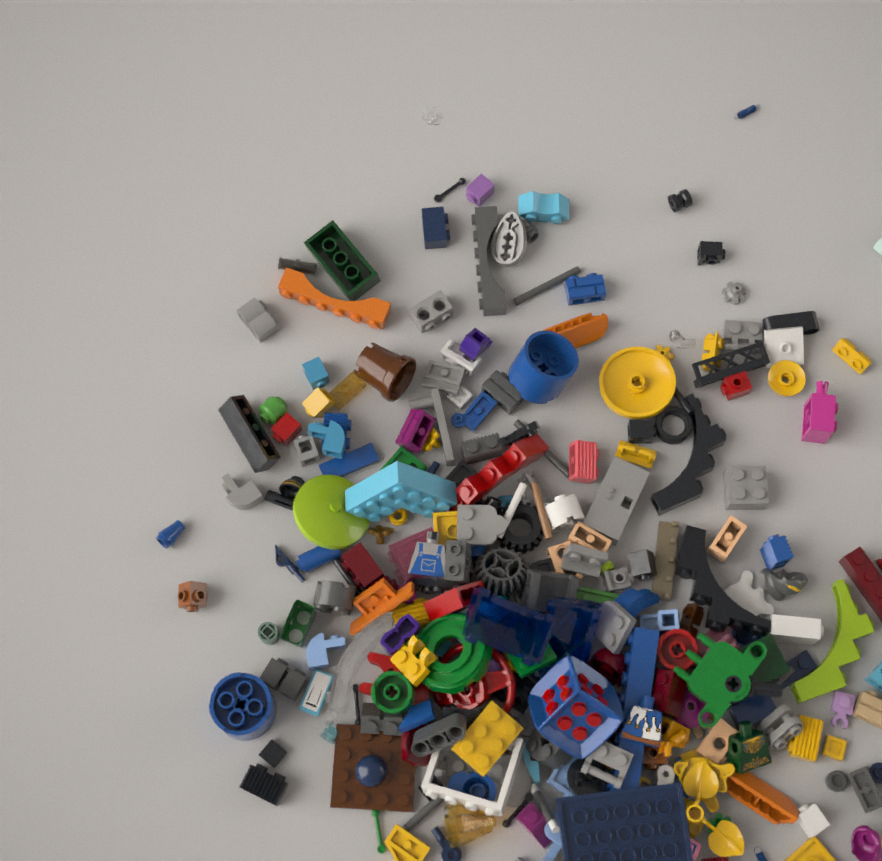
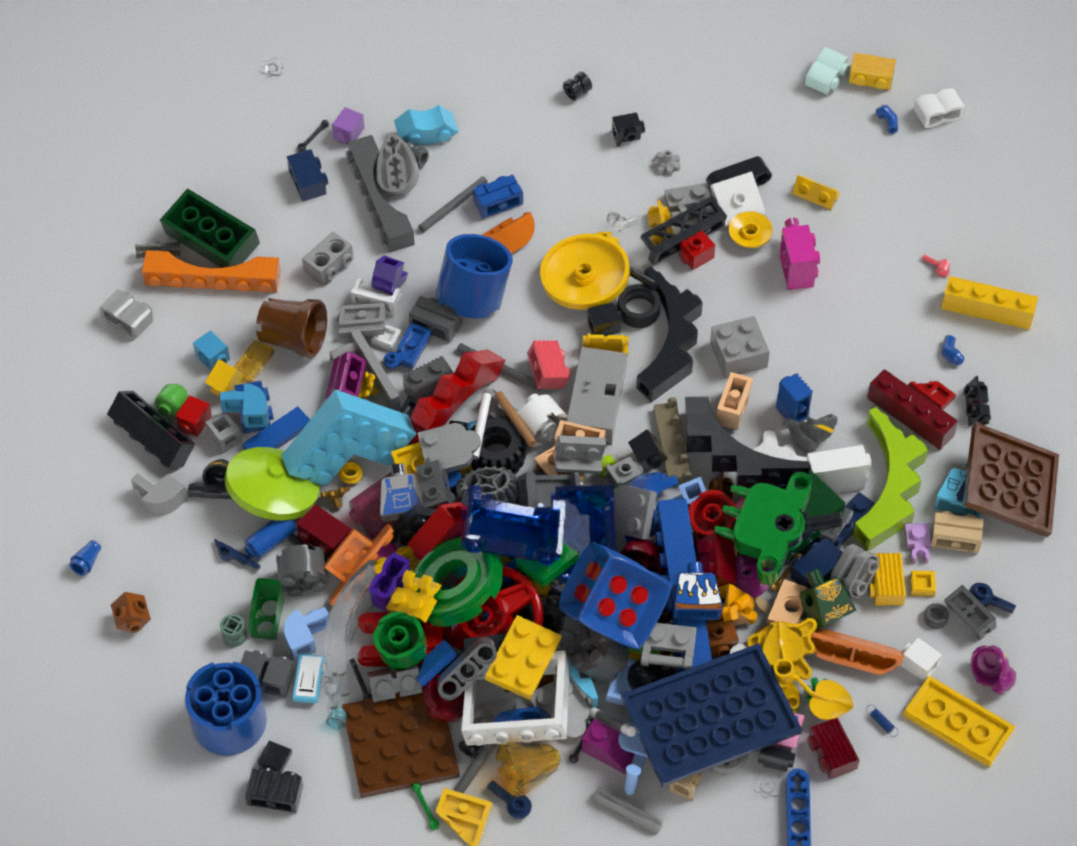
camera: 15 degrees left, 15 degrees down
dark blue hair [355,754,388,787] -> none
black wing [498,421,541,446] -> none

